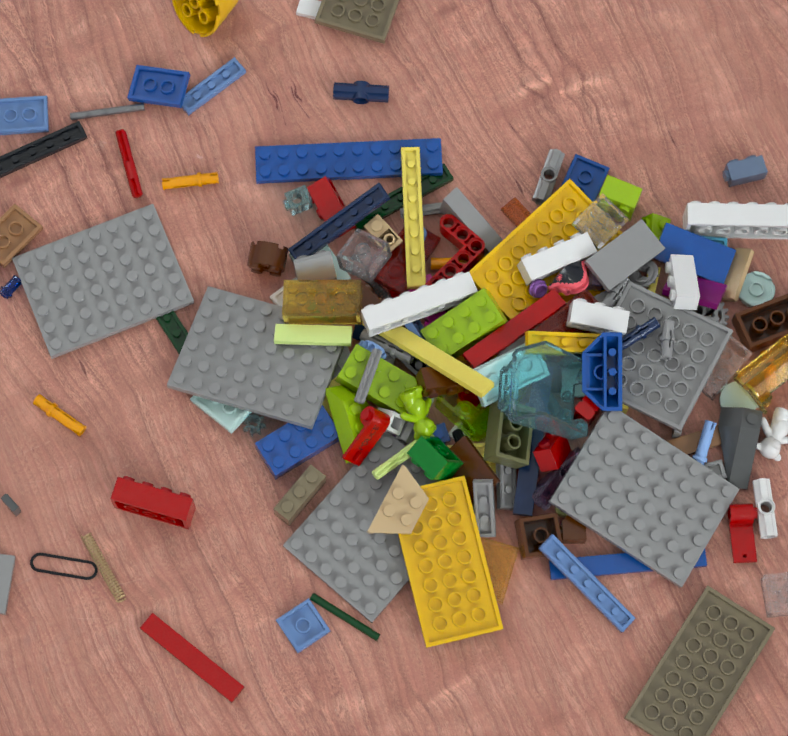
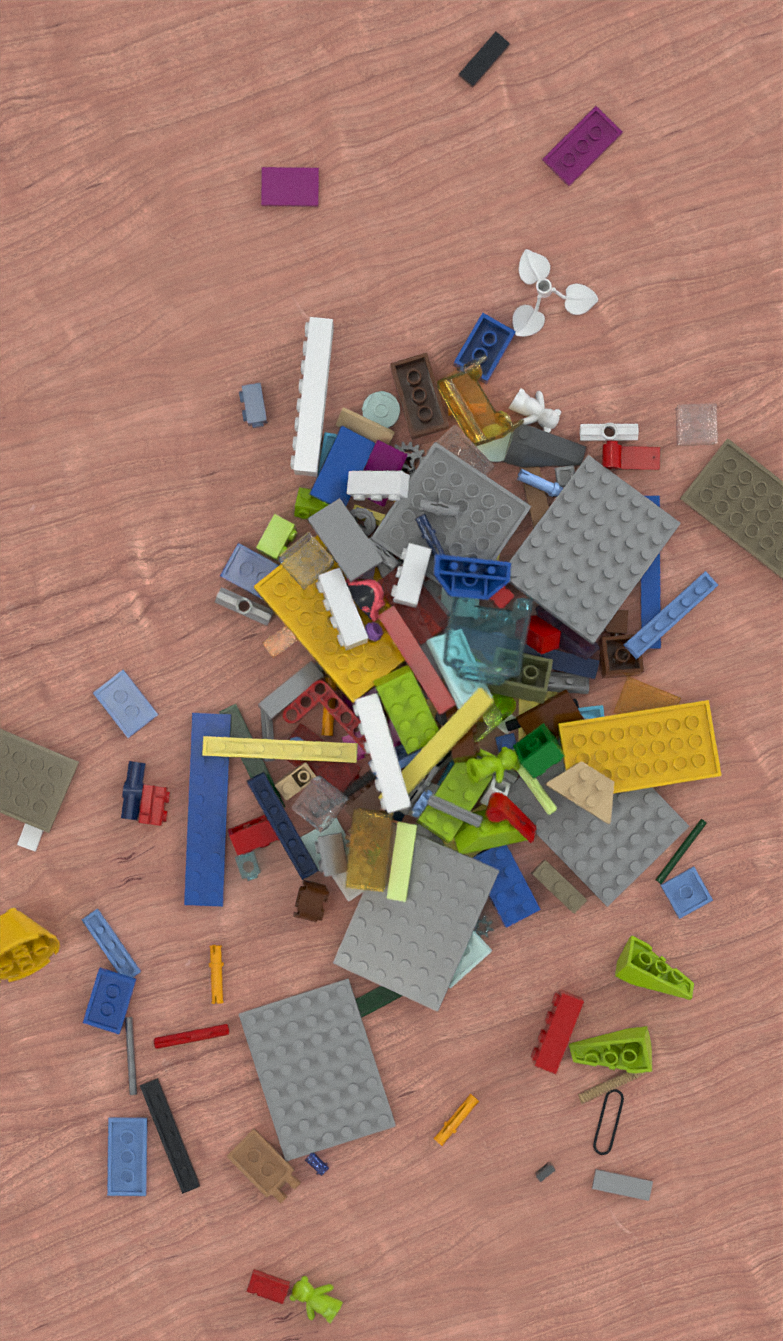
camera: 80 degrees left, 15 degrees up
red tile [140,613,245,703] -> none
light grey tile [473,479,496,537] -> none
yellow gear [525,331,600,354] -> none
none -> medium blue tile [93,670,159,738]
none -> red brick [138,784,171,826]
none -> lime wedge [569,1026,653,1073]
none -> lime wedge [615,935,694,1000]

